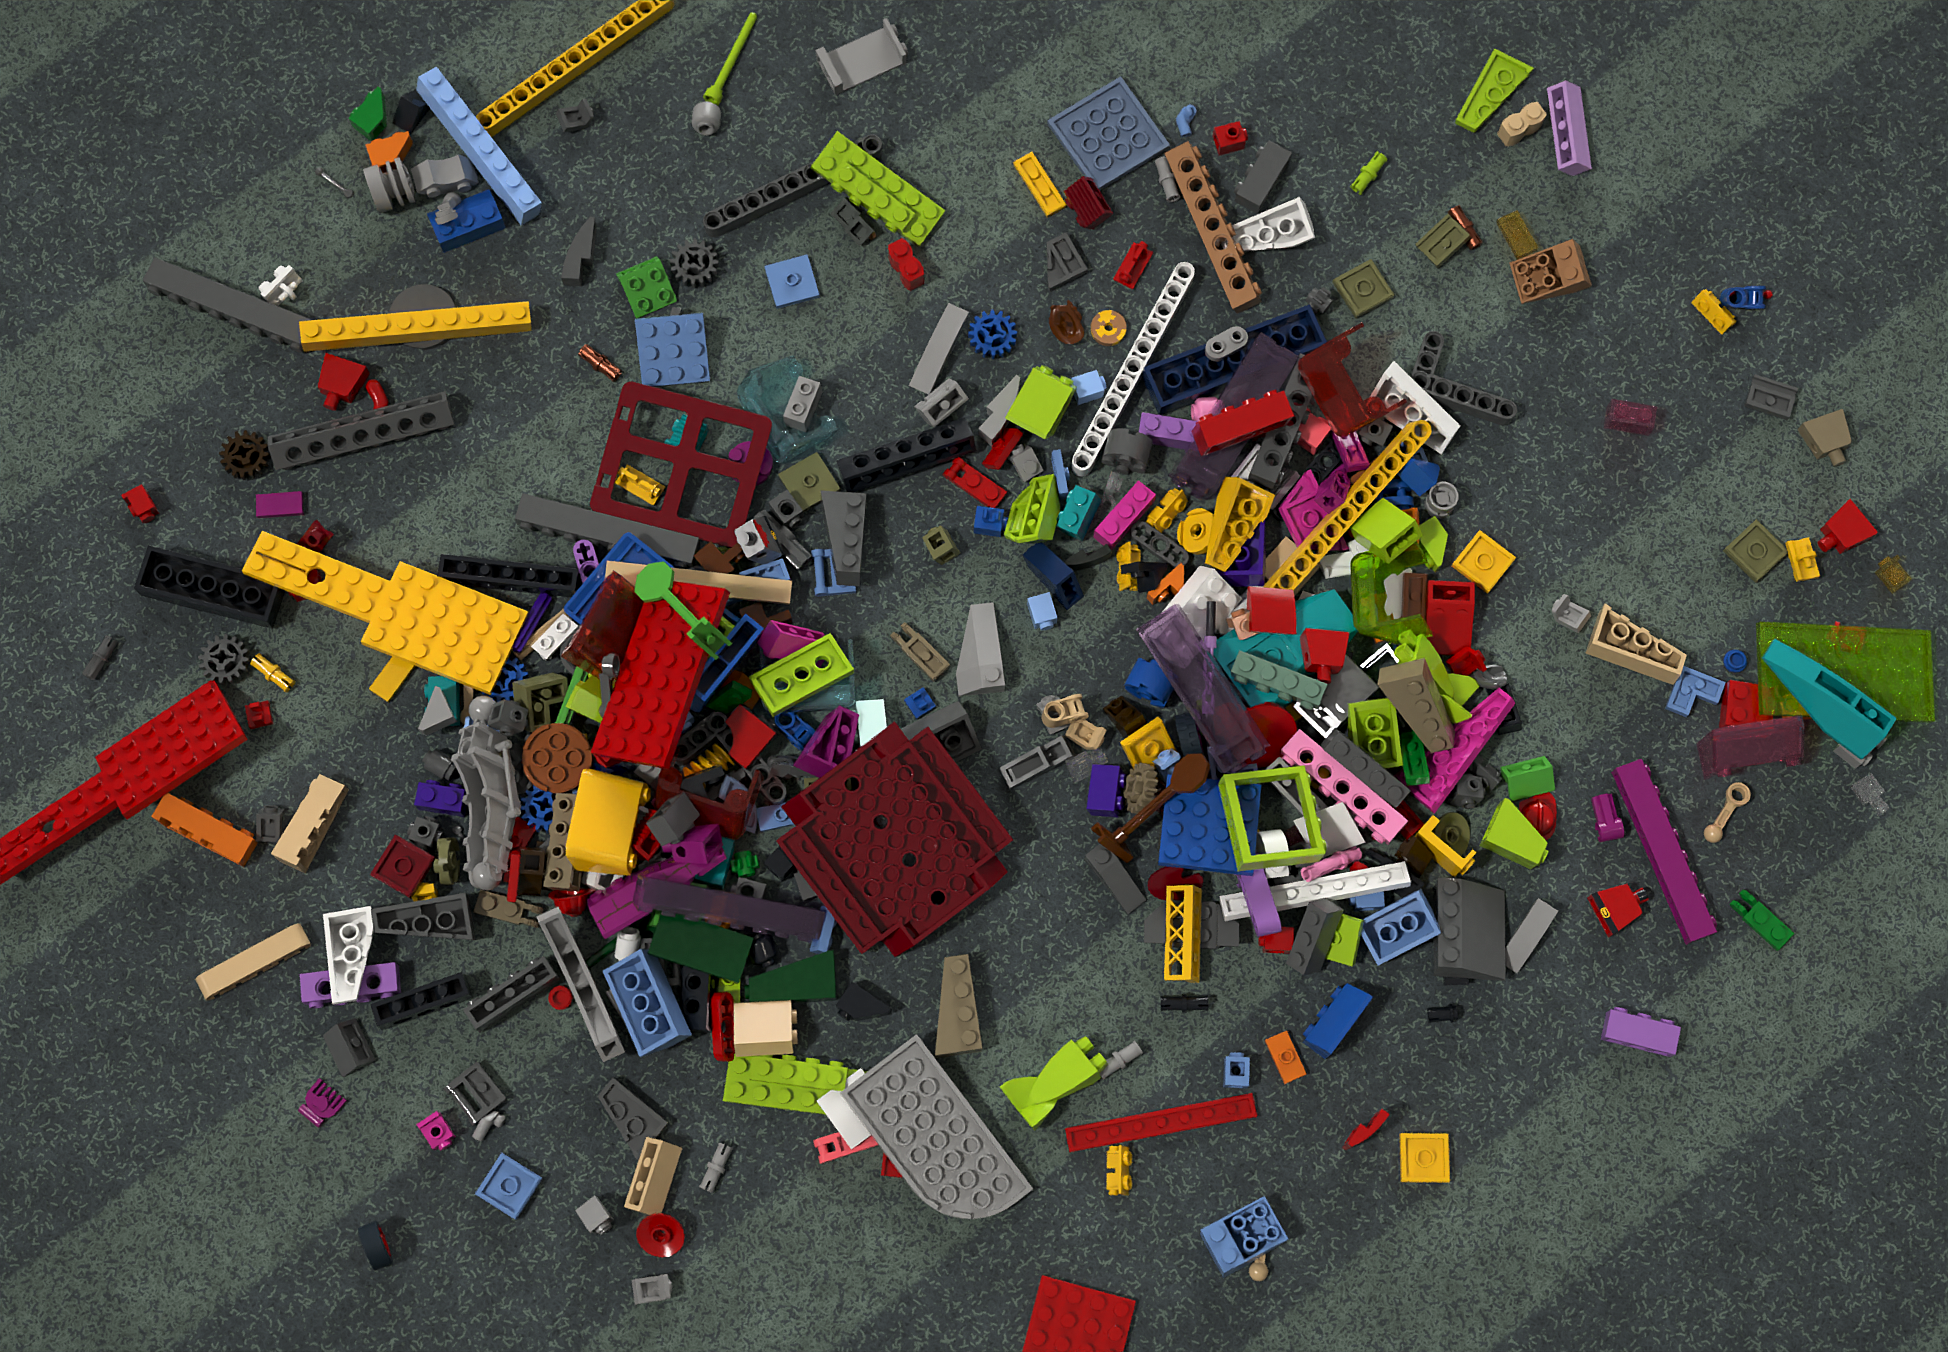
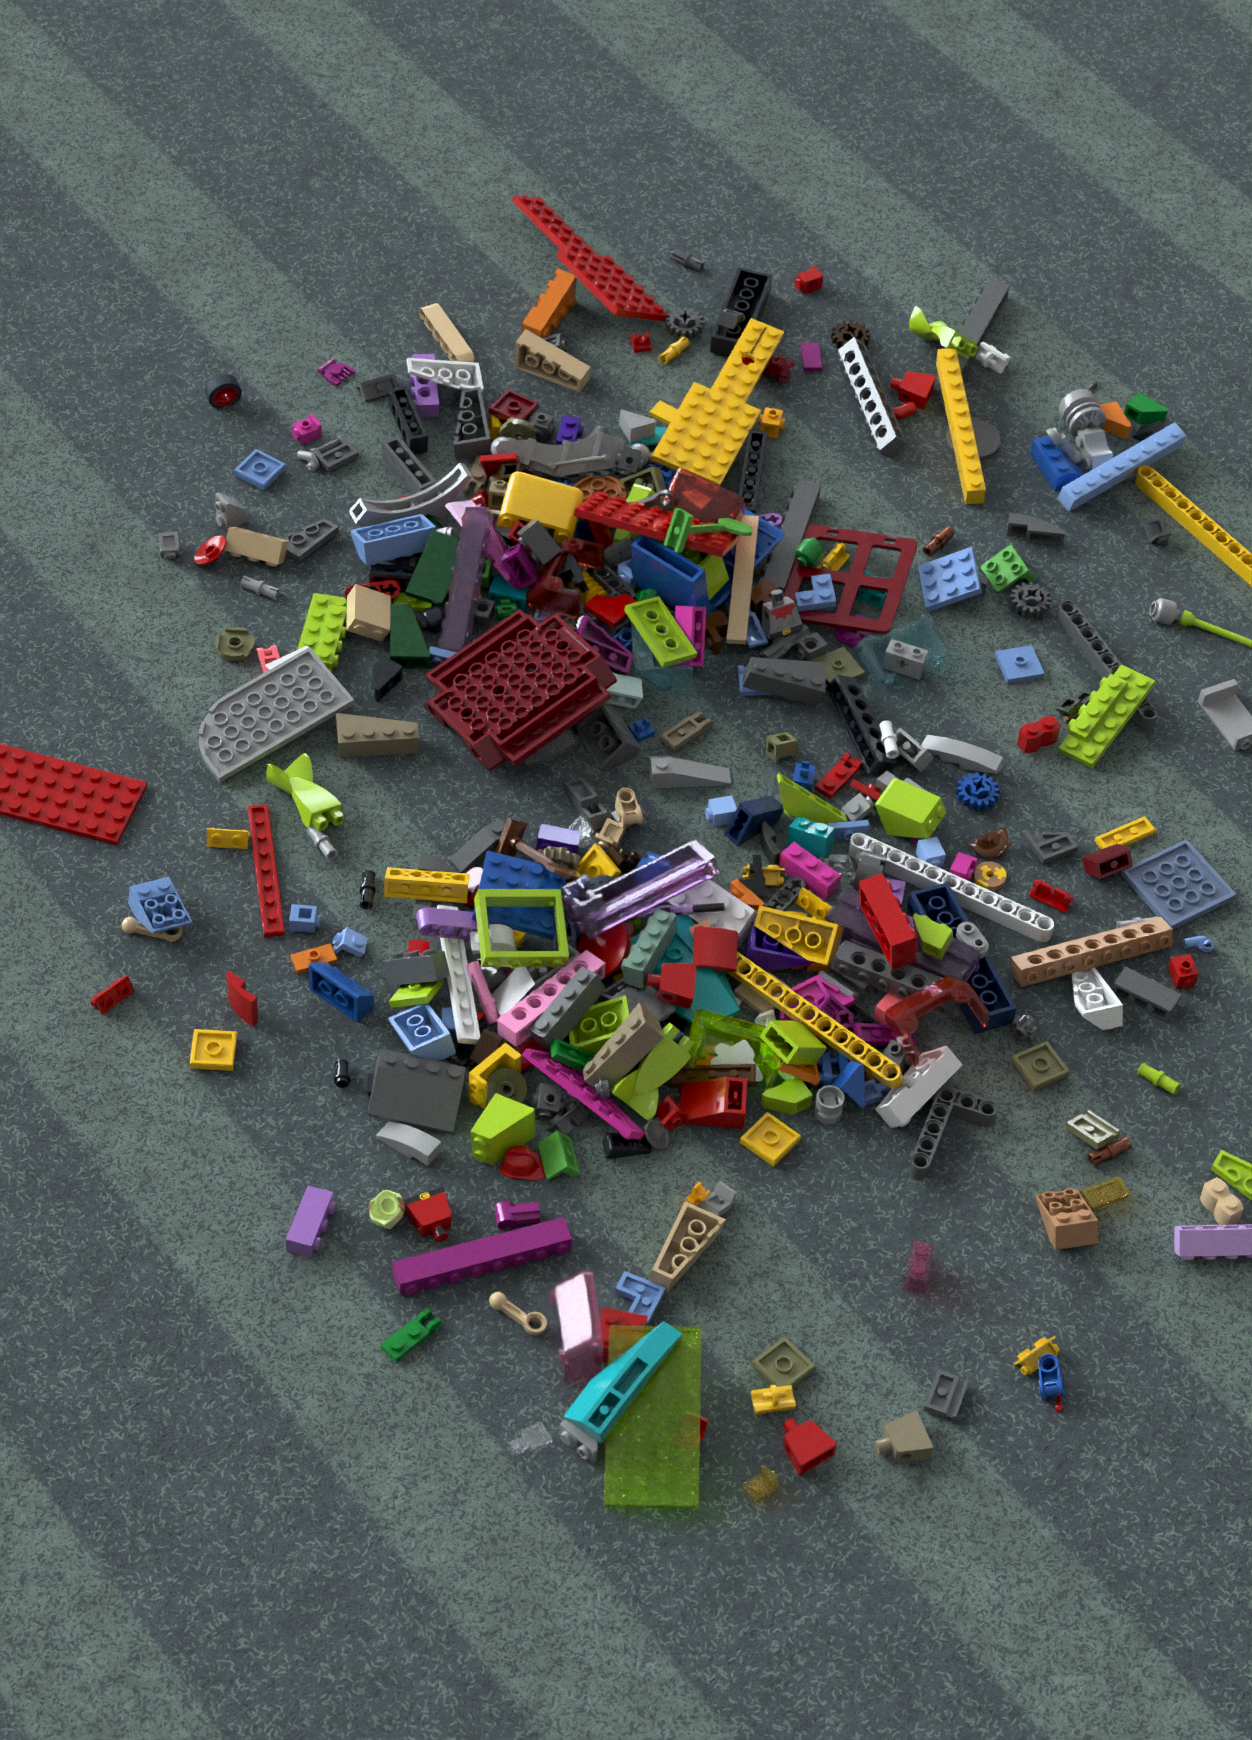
camera: 90 degrees right, 25 degrees down
none -> red hinge [90,975,135,1015]
none -> olive plate [215,627,255,661]
none -> light blue bracket [333,927,368,957]
none -> yellowish green hair [369,1190,406,1229]
none -> dark grey plate [595,1078,610,1100]
none -> light orange plate [680,1182,711,1208]
none -> dark grey slope [718,309,742,329]
none -> light orange brick [758,407,786,439]
none -> green head [795,538,823,567]
none -> medium blue plate [795,574,836,612]
none -> white pin [879,721,899,759]
none -> lime hips [909,306,978,359]
none -> lime slope [913,913,953,960]
none -> dark pink brick [950,852,977,881]

